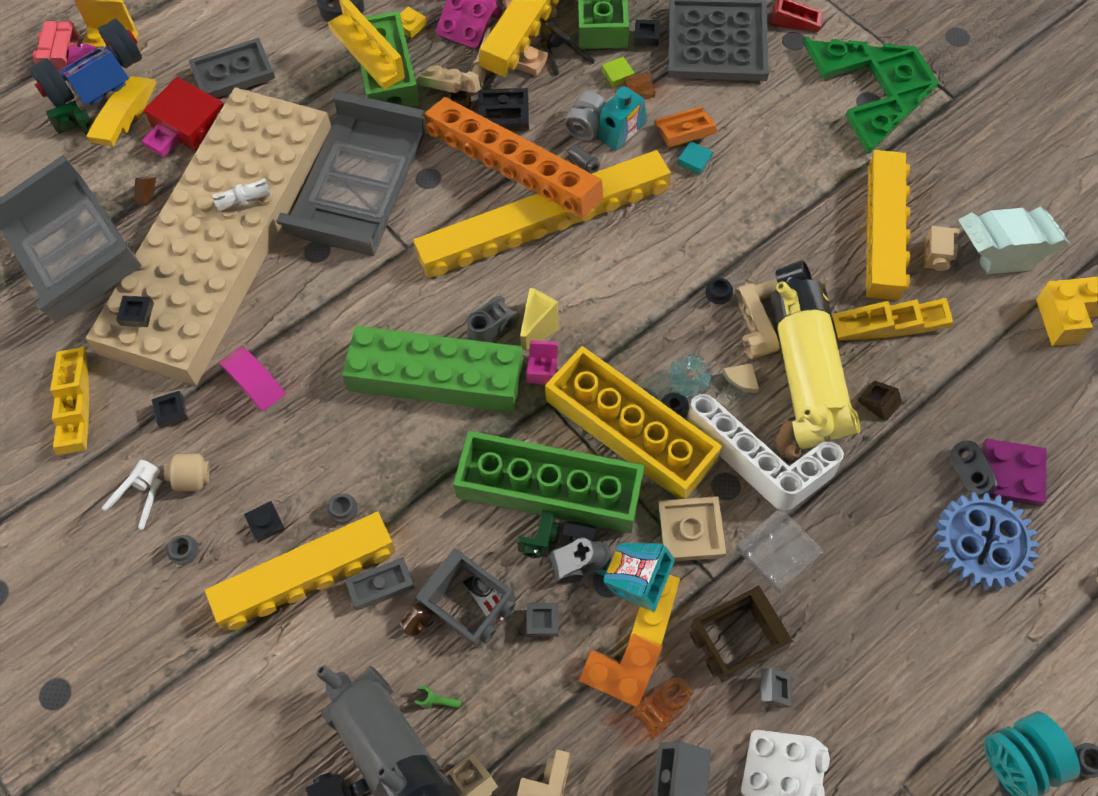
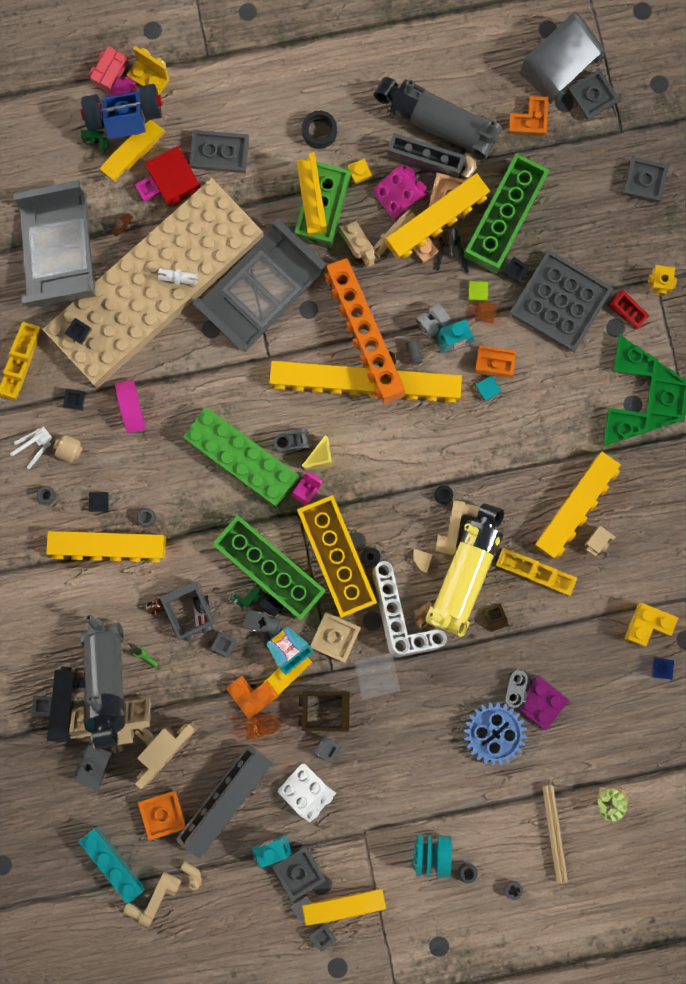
camera: 25 degrees right, 20 degrees up
dark grey plate [345,557,415,611] -> none
black plate [478,88,529,130] -> none
clear light blue brick [668,354,712,397] -> none
light aqua slope [958,206,1071,274] -> none

